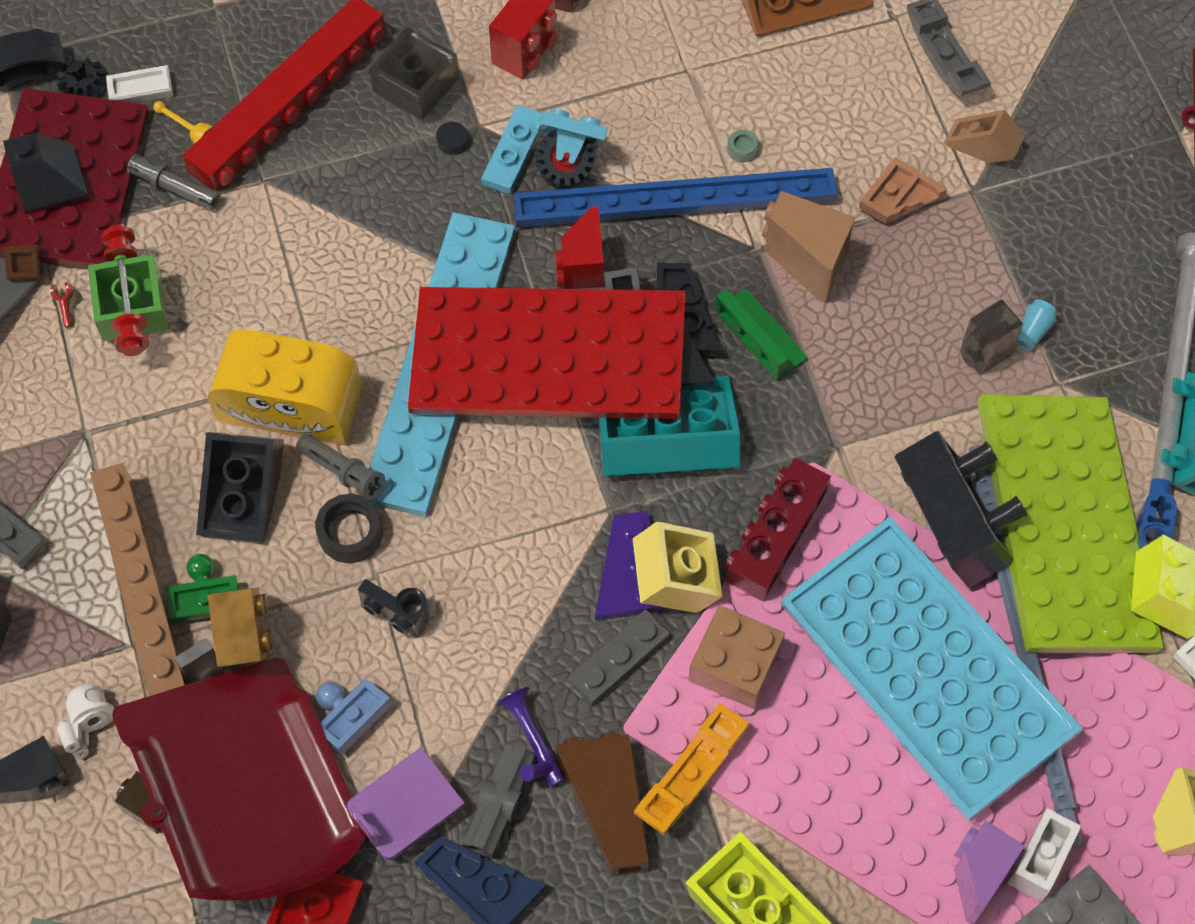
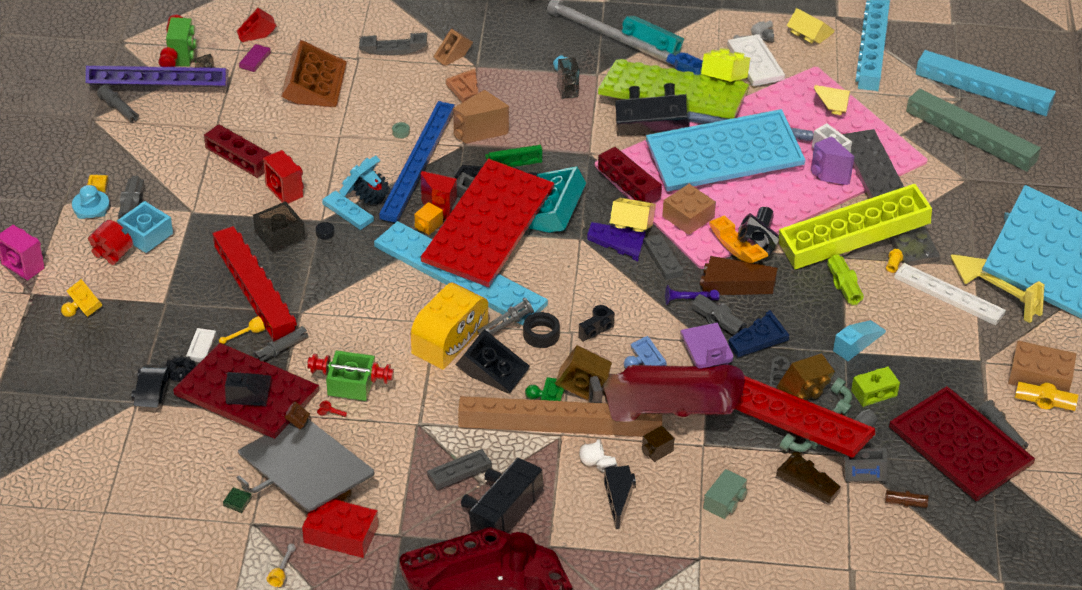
camera: 70 degrees left, 20 degrees down
none -> light orange brick [414,202,443,235]
none -> black connector [738,207,779,259]

